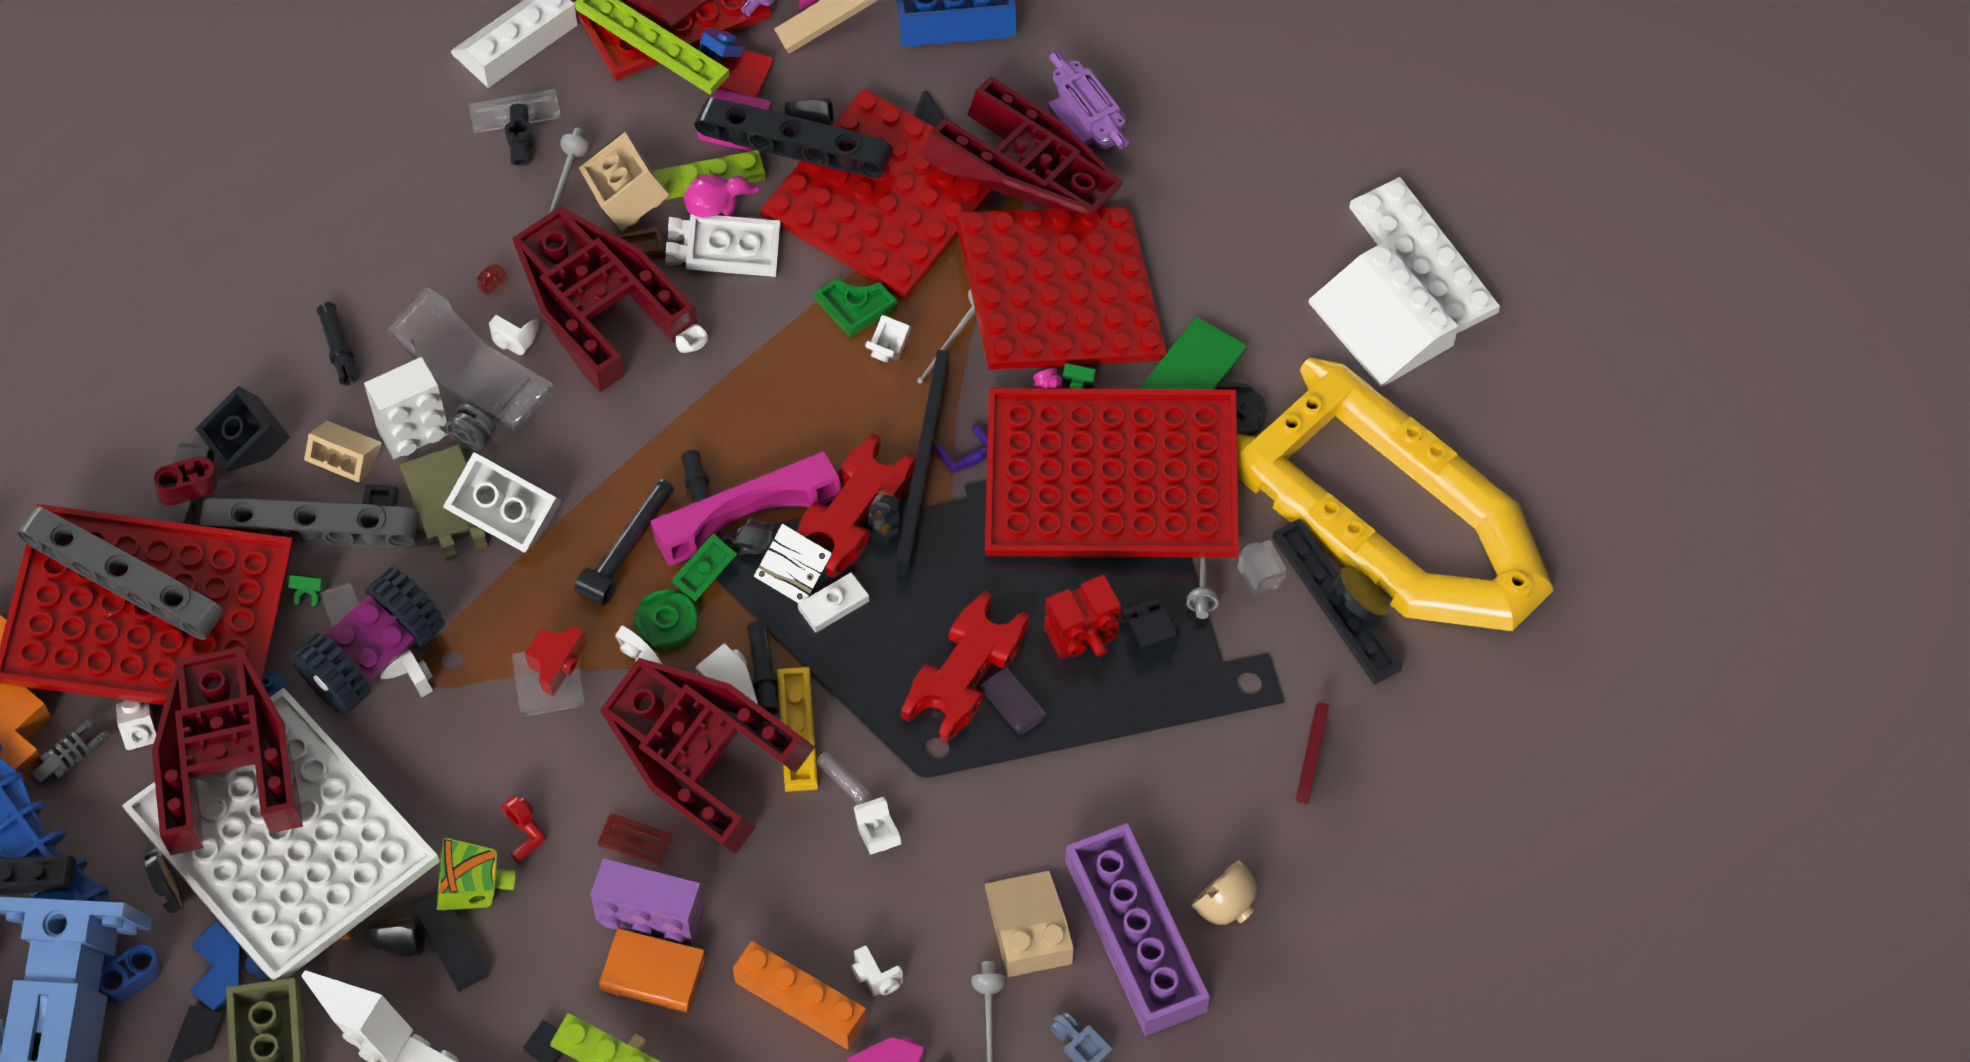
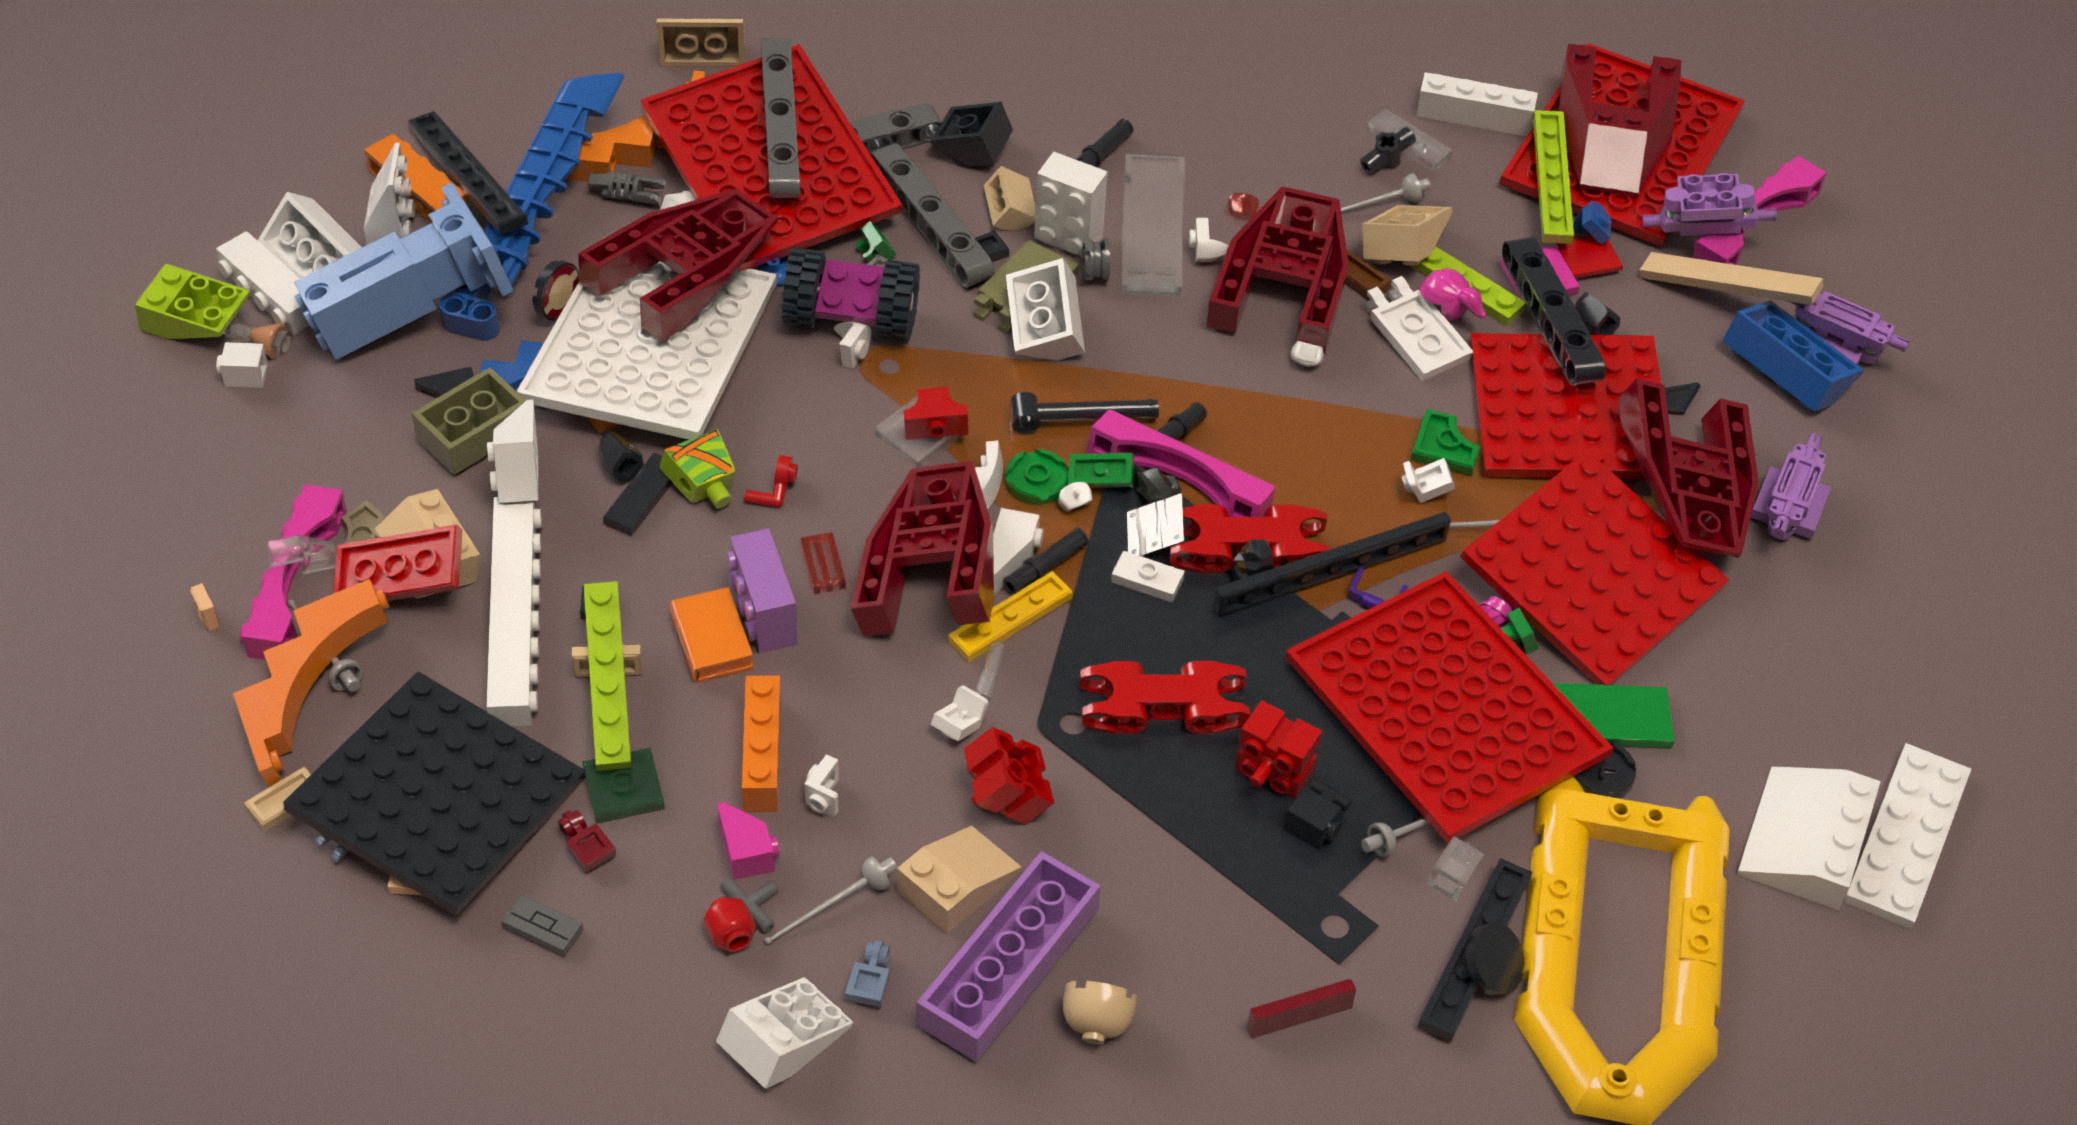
camera: 55 degrees right, 10 degrees down
dark red beam [153,456,217,506] -> none
clear purple tile [981,667,1046,736] -> none
none -> red brick [964,726,1055,825]
none -> white piece [1058,482,1092,513]

